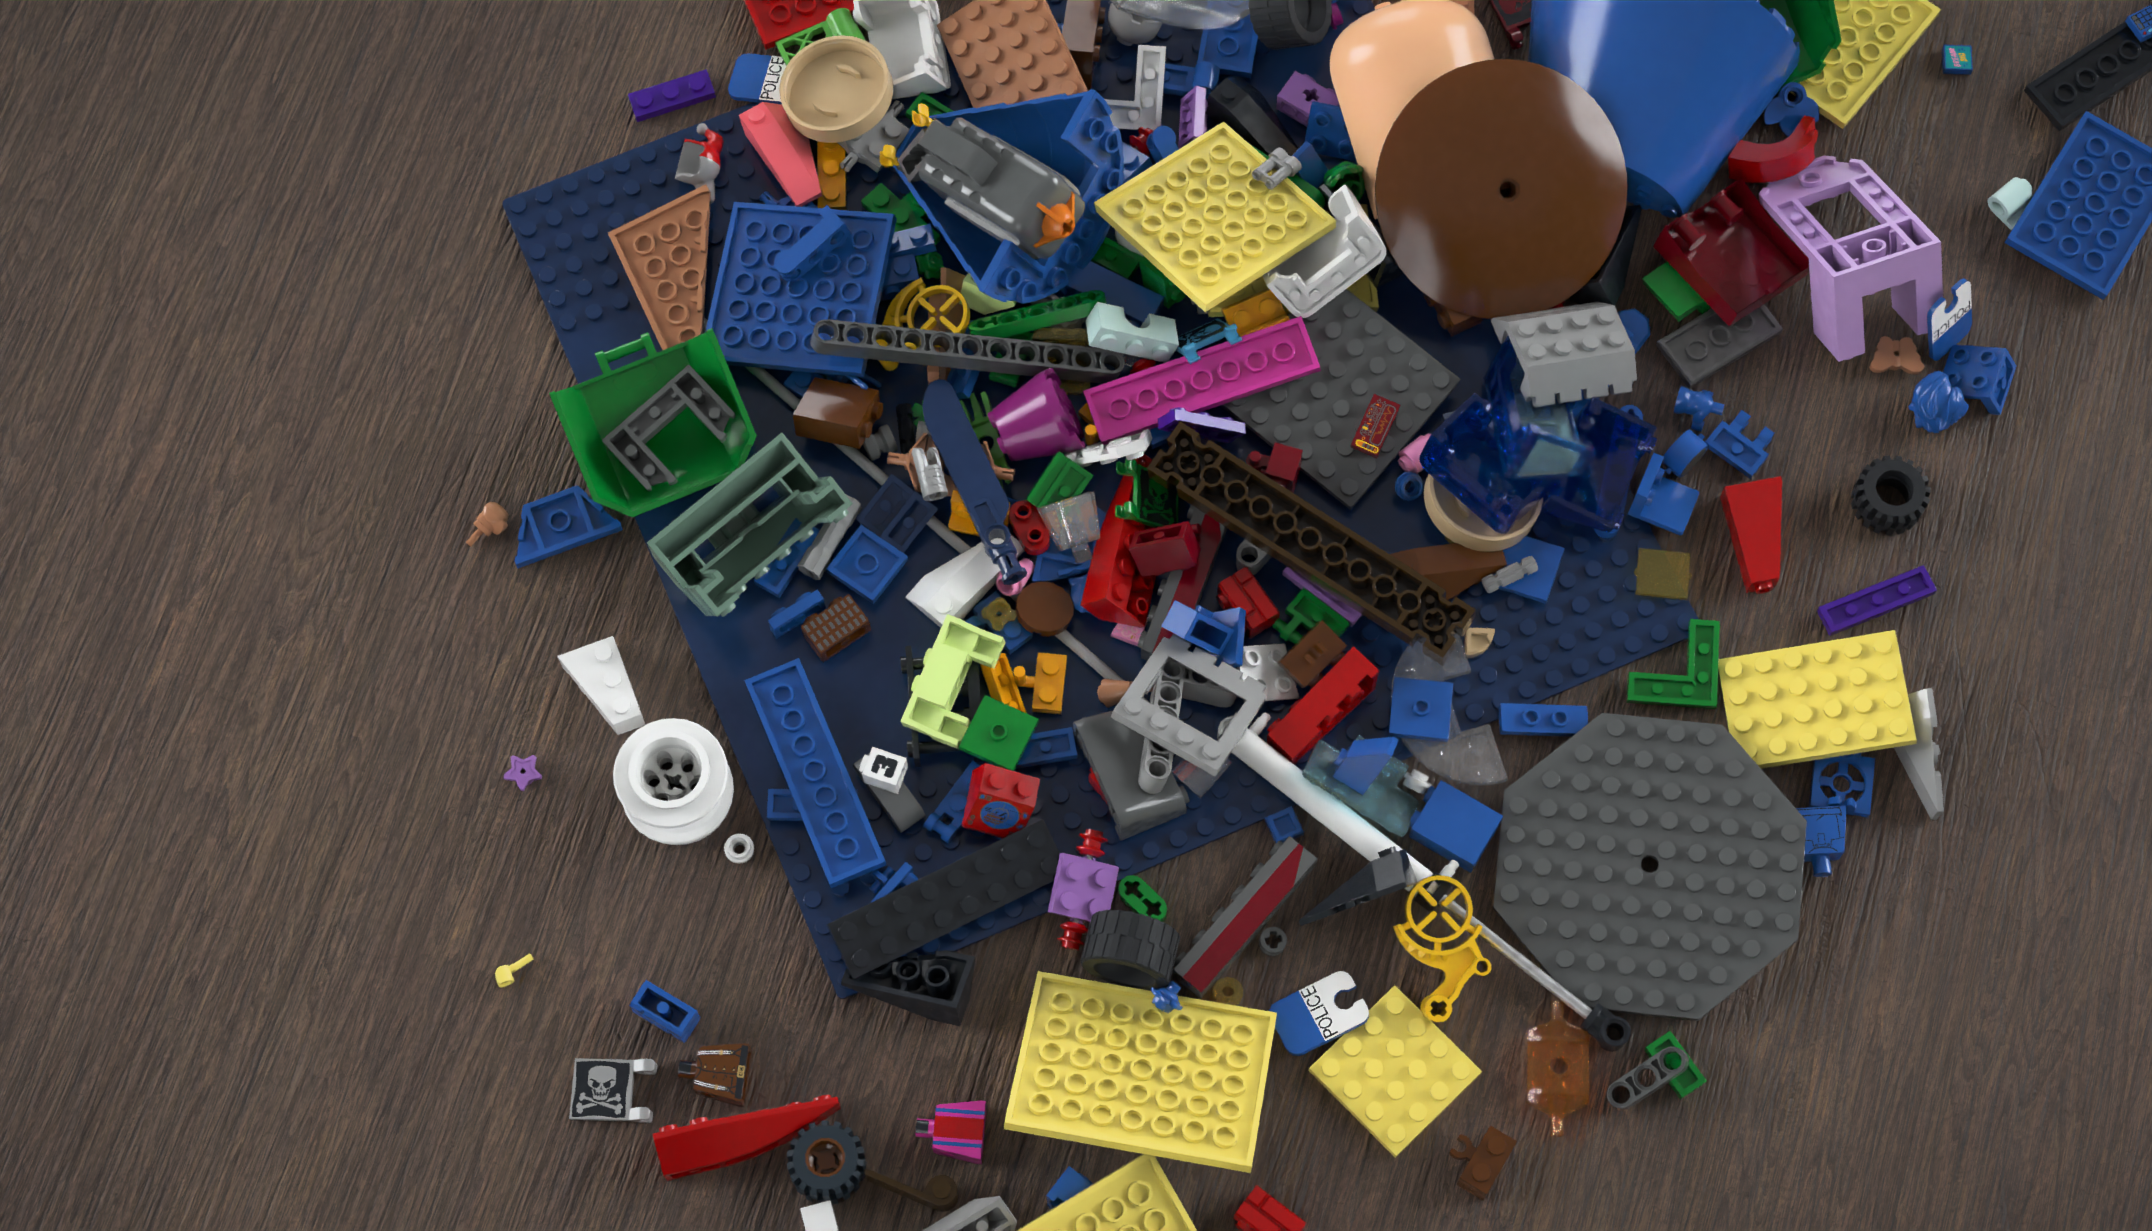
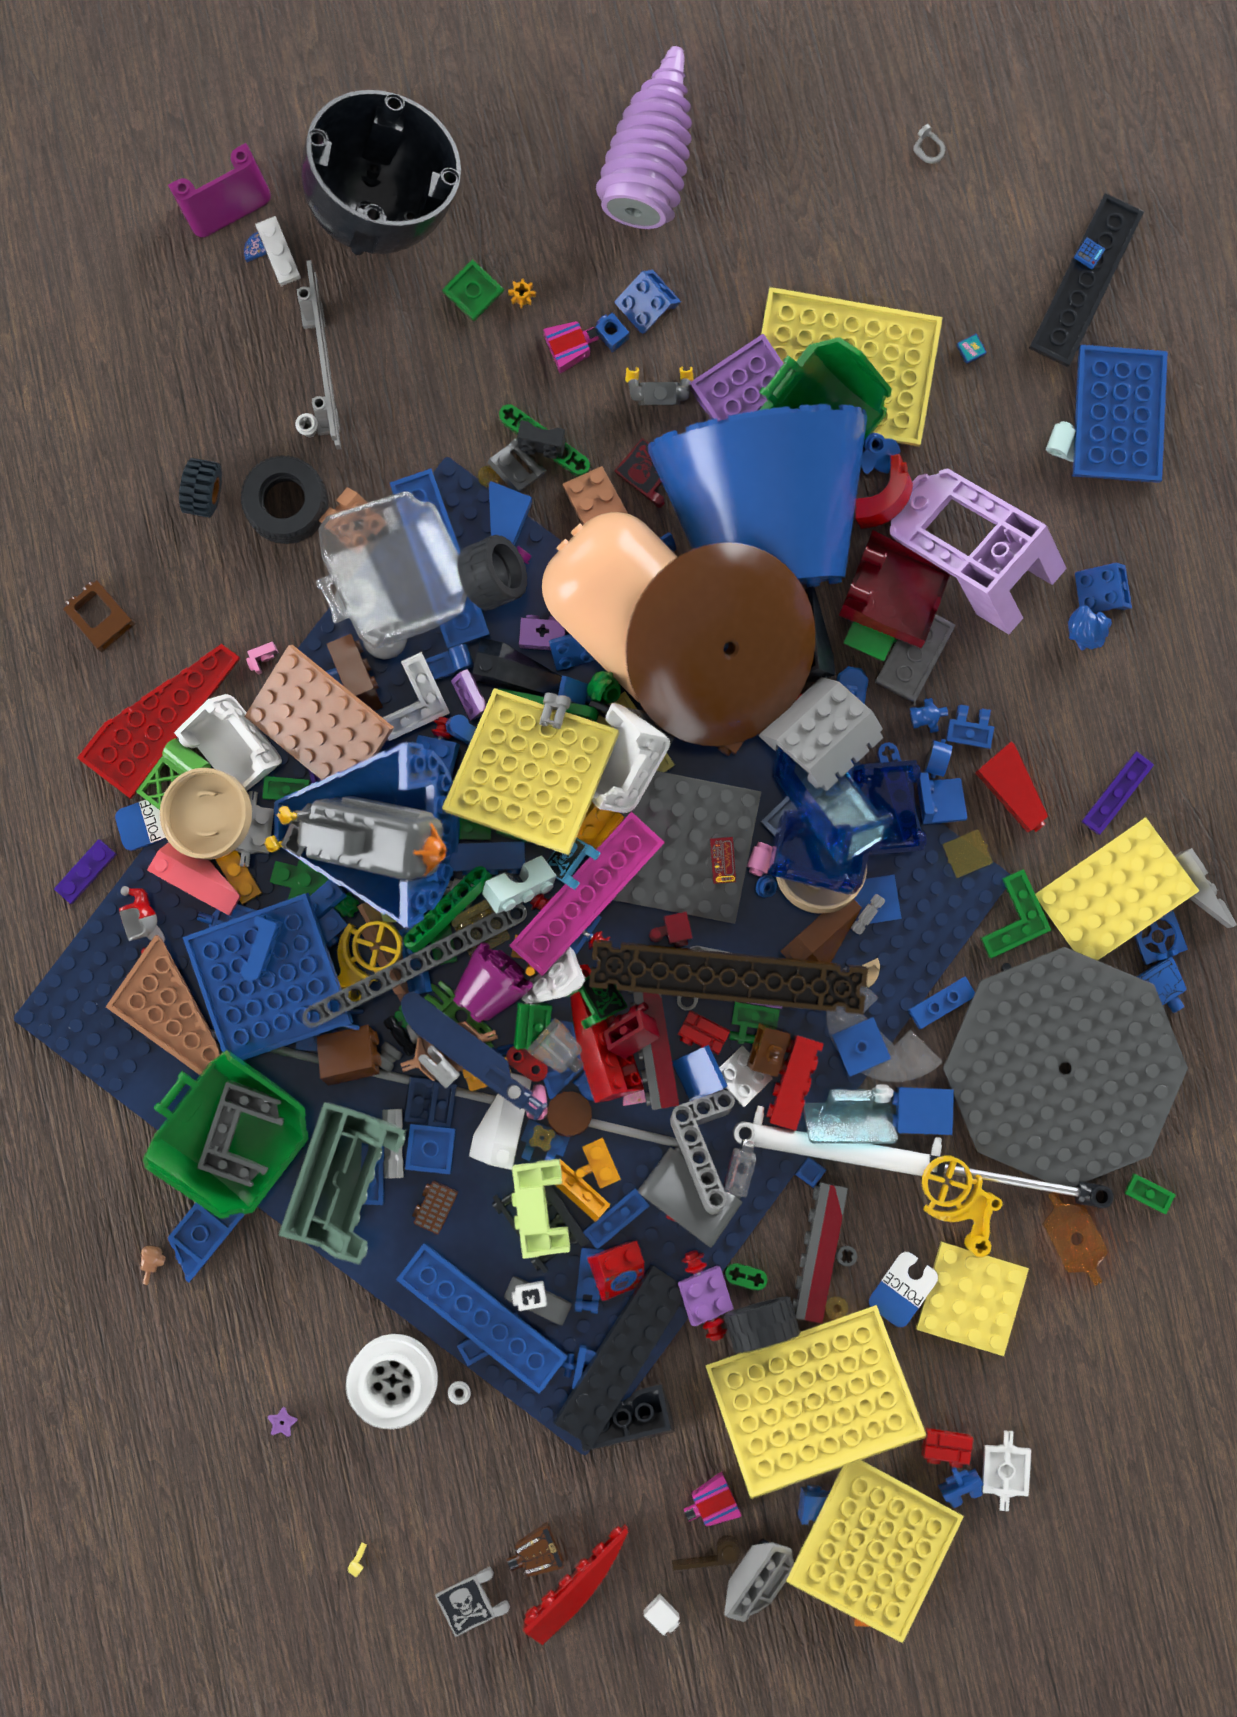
camera: 35 degrees left, 15 degrees up
white wedge [557,636,645,735] -> none
blue brick [629,980,701,1043] -> none
blue plate [768,589,826,639] -> none
black wheel [787,1120,866,1205] -> none
green plate [959,695,1039,771] -> none
nougat cone [1097,679,1153,708] -> none
light grey hinge [1111,634,1267,776] -> none
blue plant [1150,981,1183,1013] -> none
dark purple plate [1158,407,1246,443] -> none
blue brick [1162,600,1234,656] -> none
black wedge [1299,846,1417,926] -> none
blue slope [1332,737,1399,795] -> none
reddish brown brick [1449,1125,1517,1200] -> none
dark grey beam [1607,1047,1689,1109] -> none
black tyre [1851,455,1931,535] -> none
nougat animal [1869,336,1925,375] -> none
piece [1927,278,1972,361] -> none

